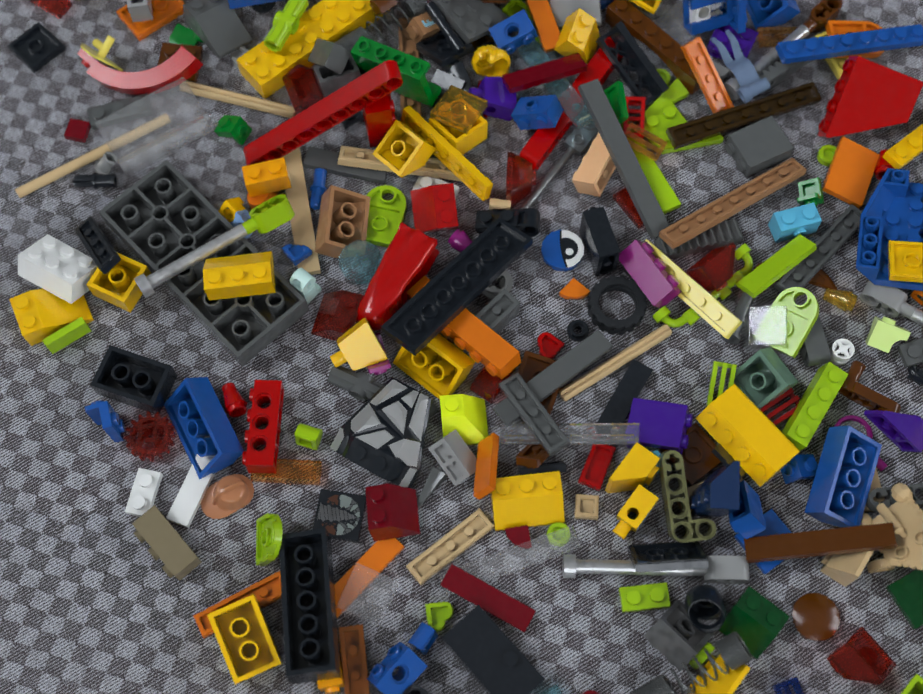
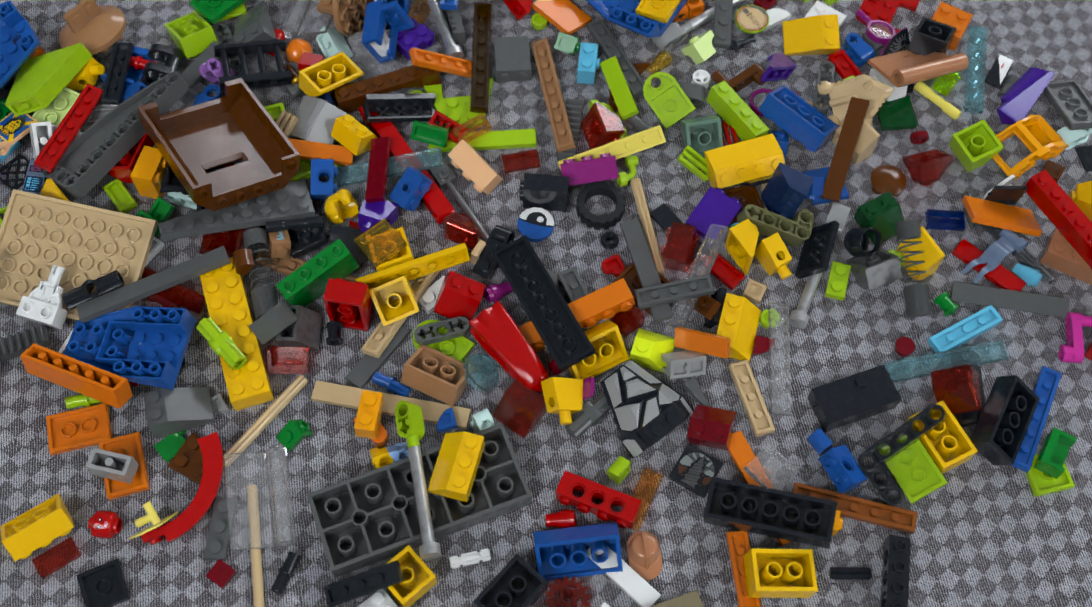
camera: 70 degrees left, 5 degrees down
light grey pin [94,152,117,174] -> none
red beam [243,60,403,165] -> none
lime tile [256,513,282,566] -> none
lime tile [425,602,454,632] -> none
dark red tile [440,563,536,632] -> none
orange tile [559,278,590,300] -> none
dark grey tile [578,79,669,240] -> none
sand blue flag [710,29,771,104] -> none
clear piece [748,304,787,347] -> none
none -> red head [88,510,122,539]
none -> dark grey beam [414,316,470,345]
none -> white axle [449,548,491,569]
none -> clear red brick [661,222,699,273]
none -> dark red tile [910,130,929,145]

